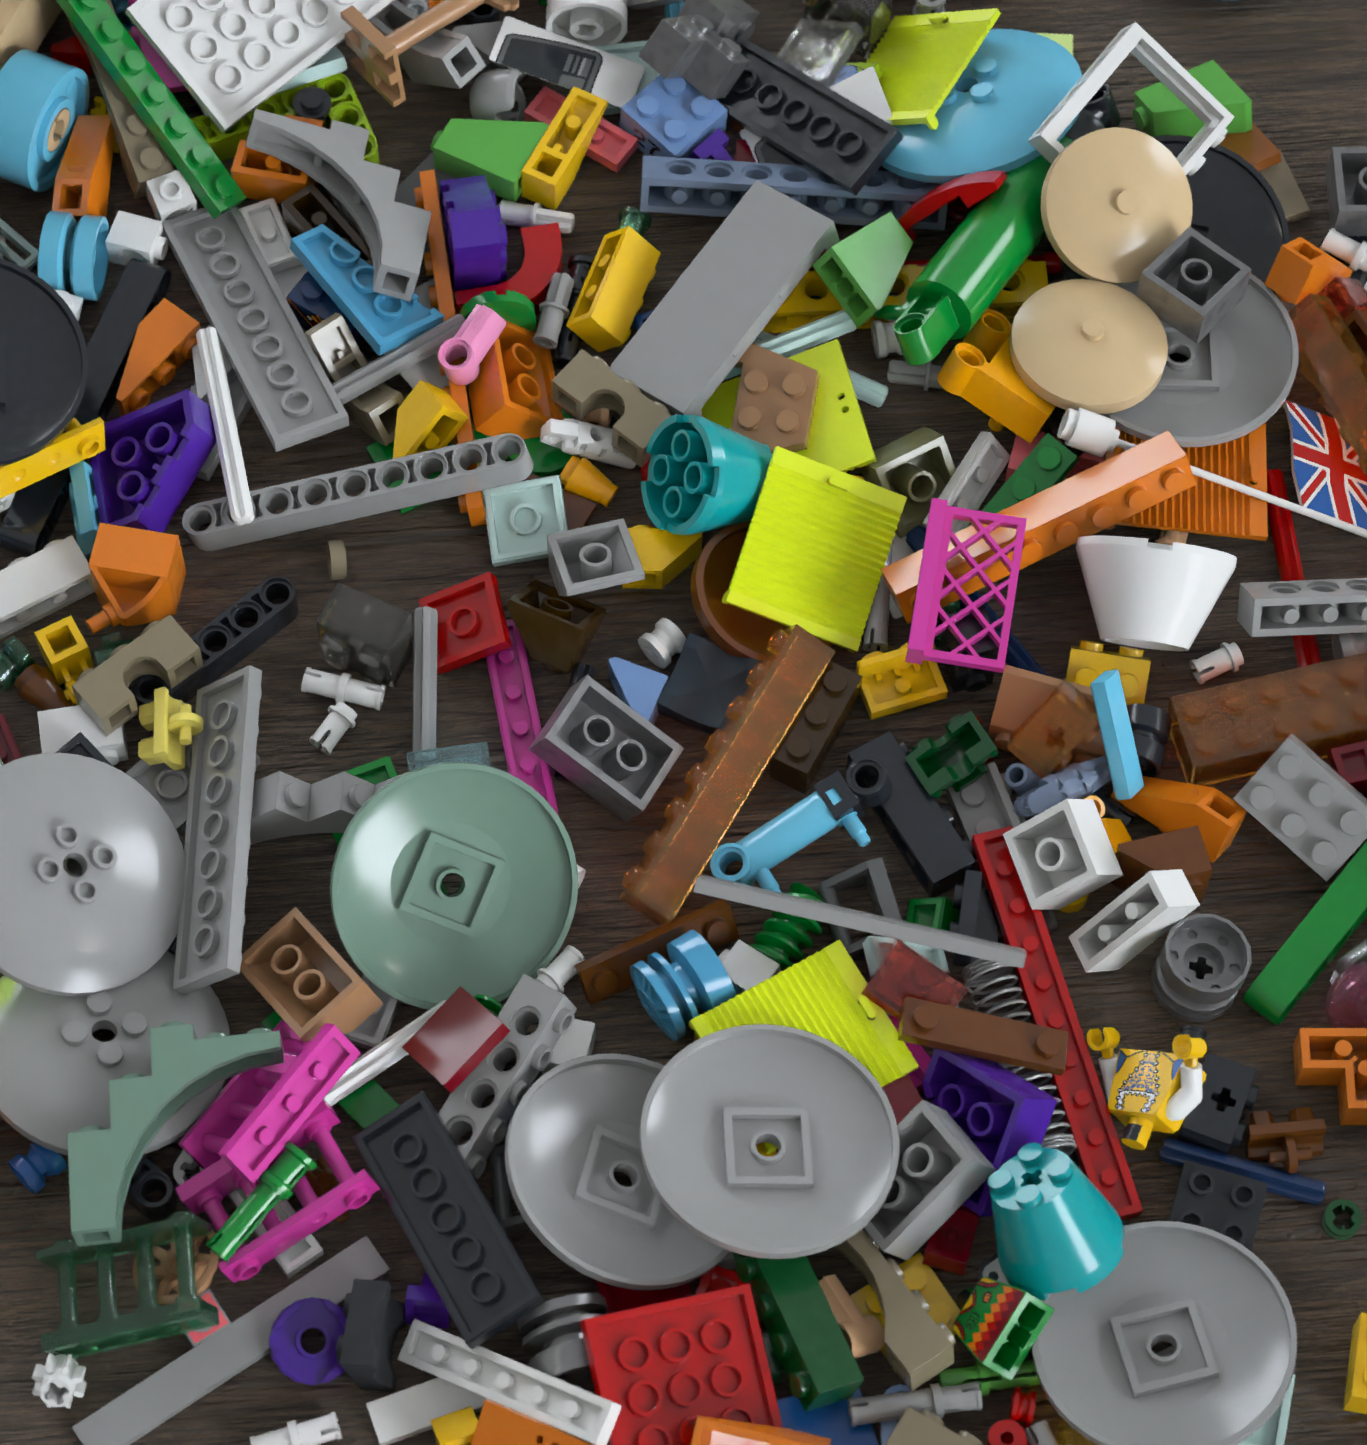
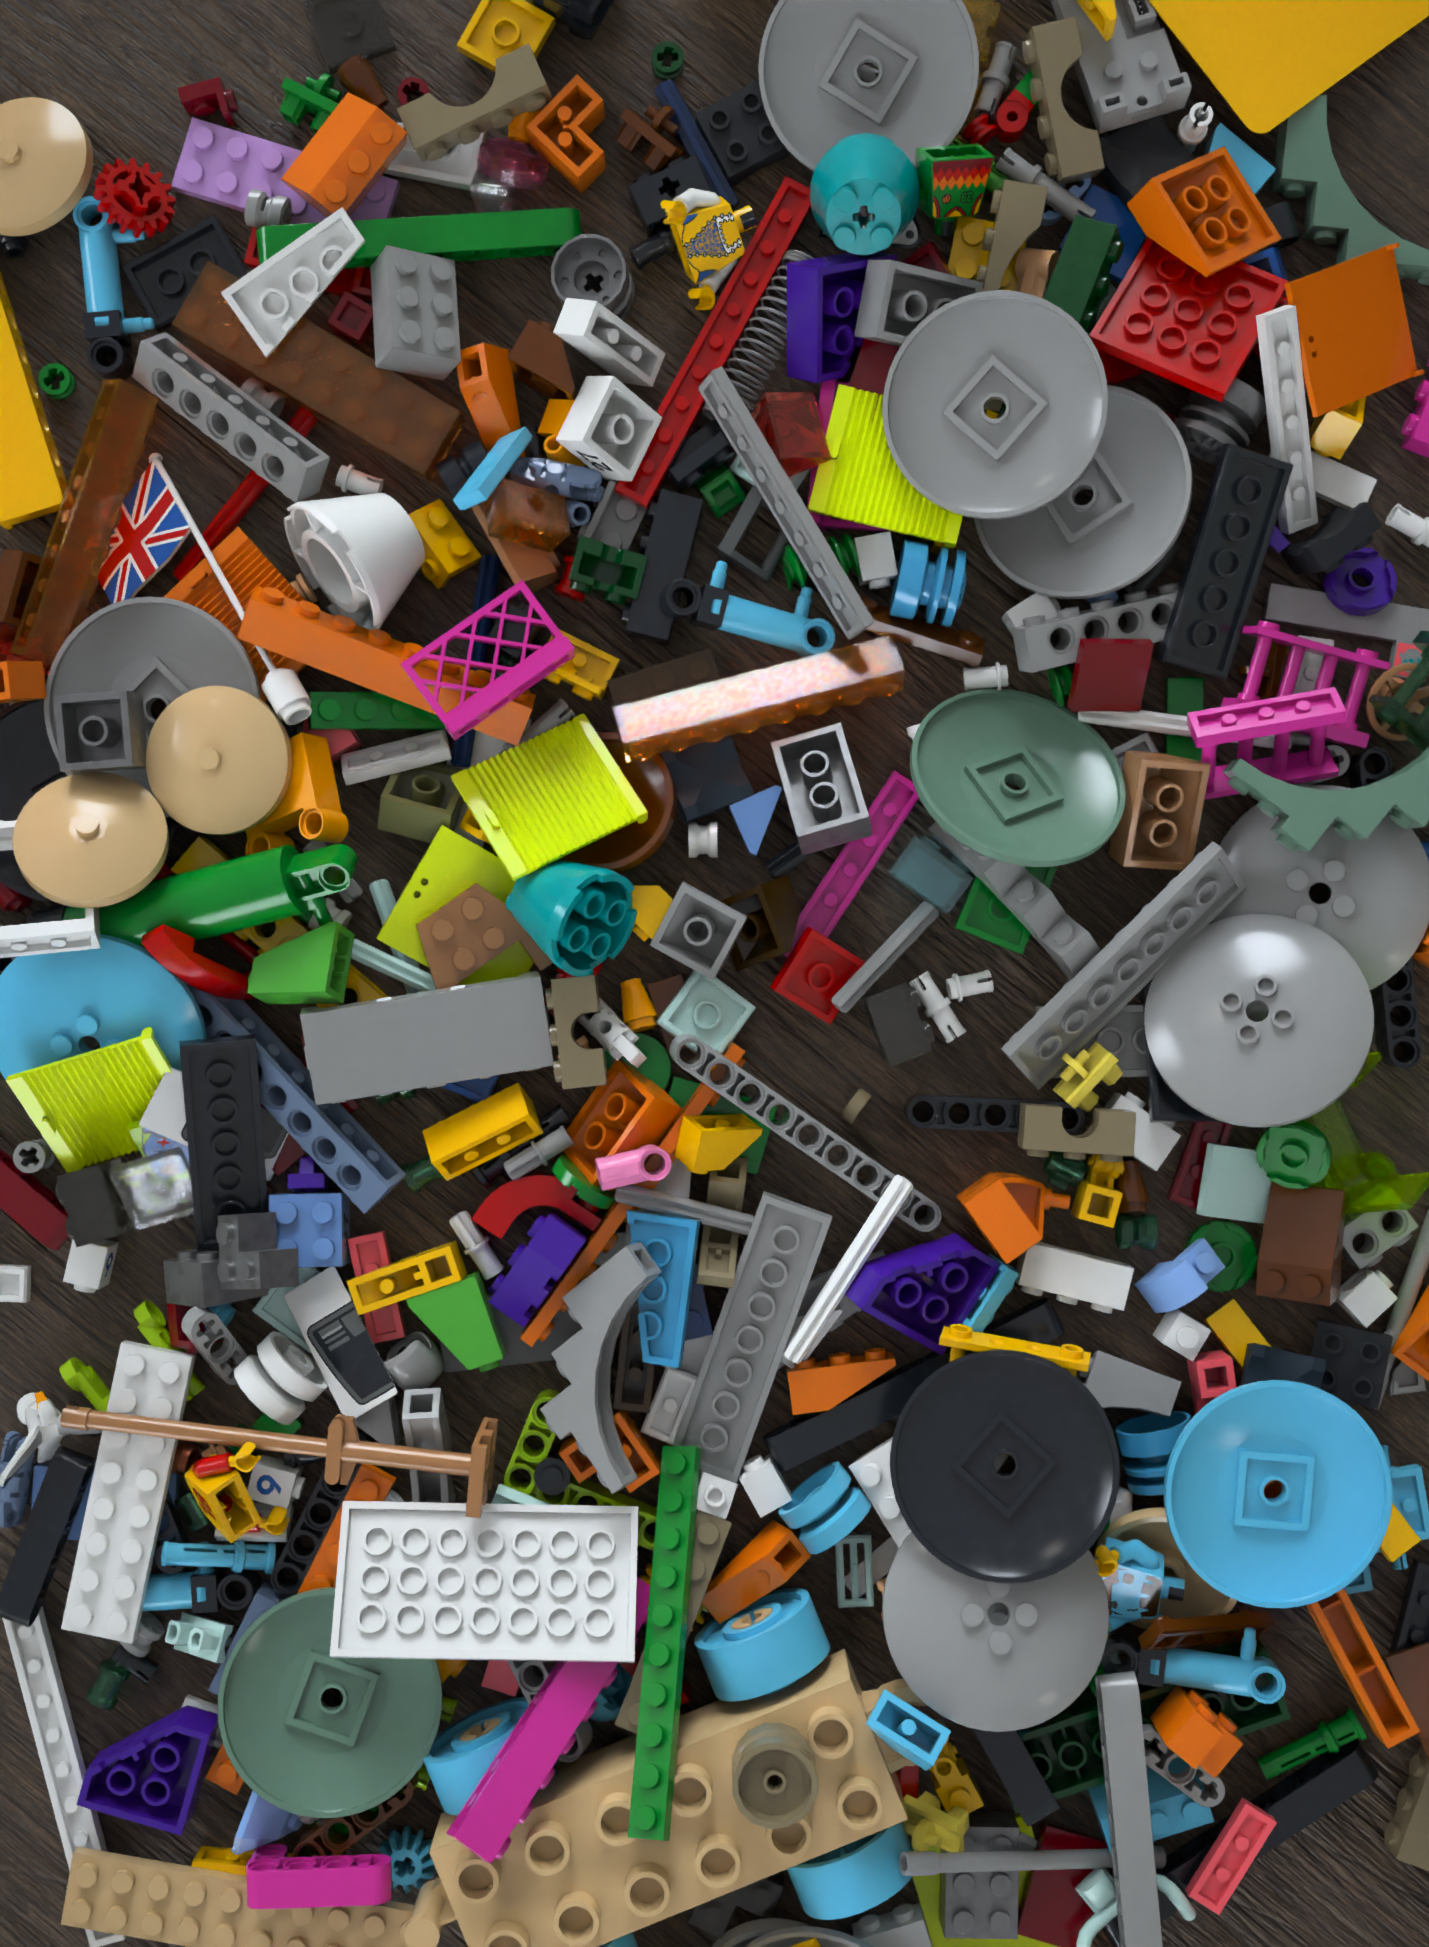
camera: 135 degrees left, 25 degrees up
green pin [206,1141,317,1263] -> none
reddish brown plate [898,996,1069,1076] -> none

